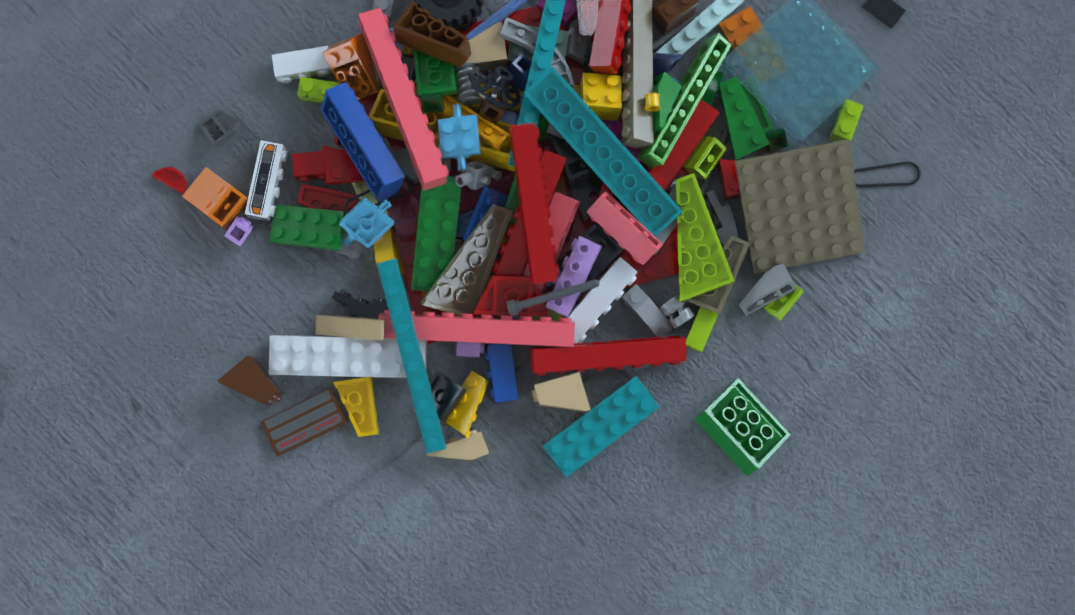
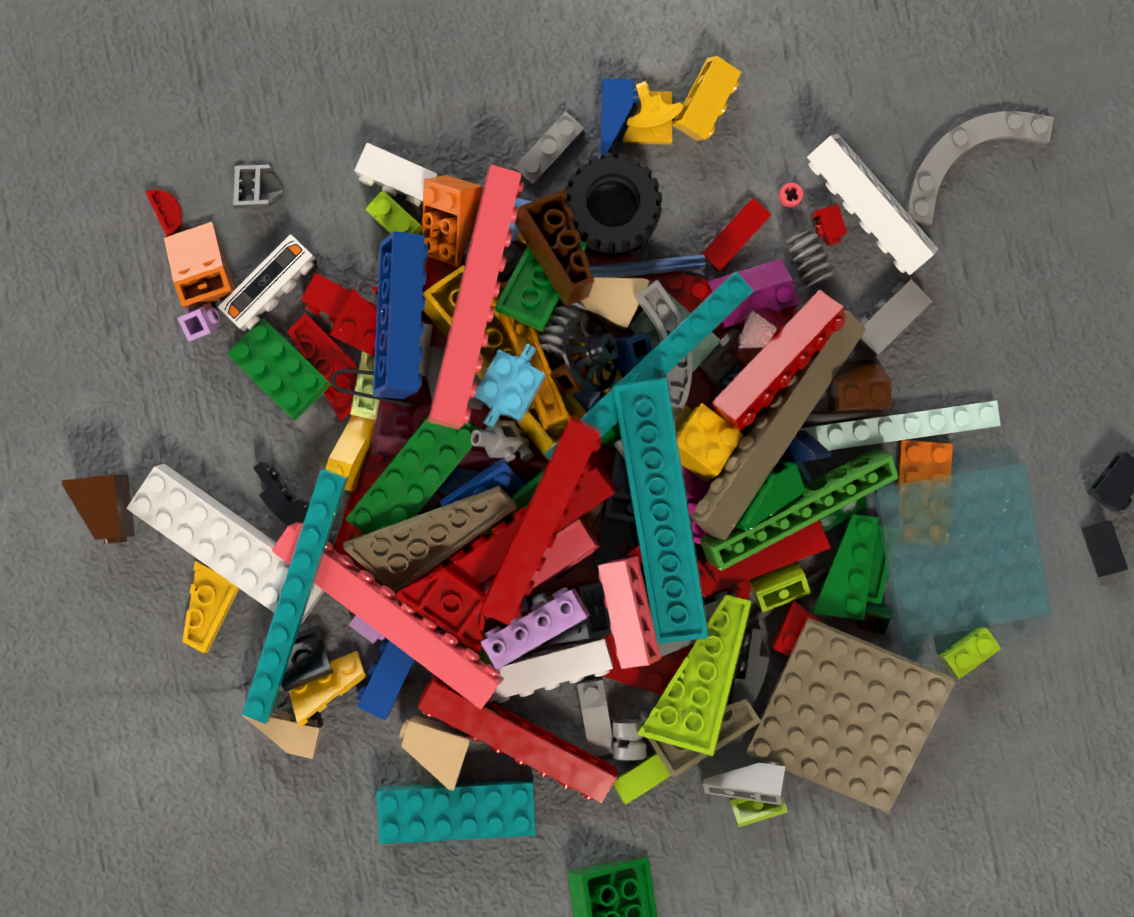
camera: 40 degrees right, 5 degrees up
dark grey tile [261,388,348,457] -> none
tan slope [315,315,384,340] -> none
medium azure plate [339,197,394,248] -> none
dark green plate [420,93,445,113] -> none
dark grey piece [506,280,600,316] -> none
yellow axle [644,93,660,112] -> none
black piece [854,161,921,187] -> none

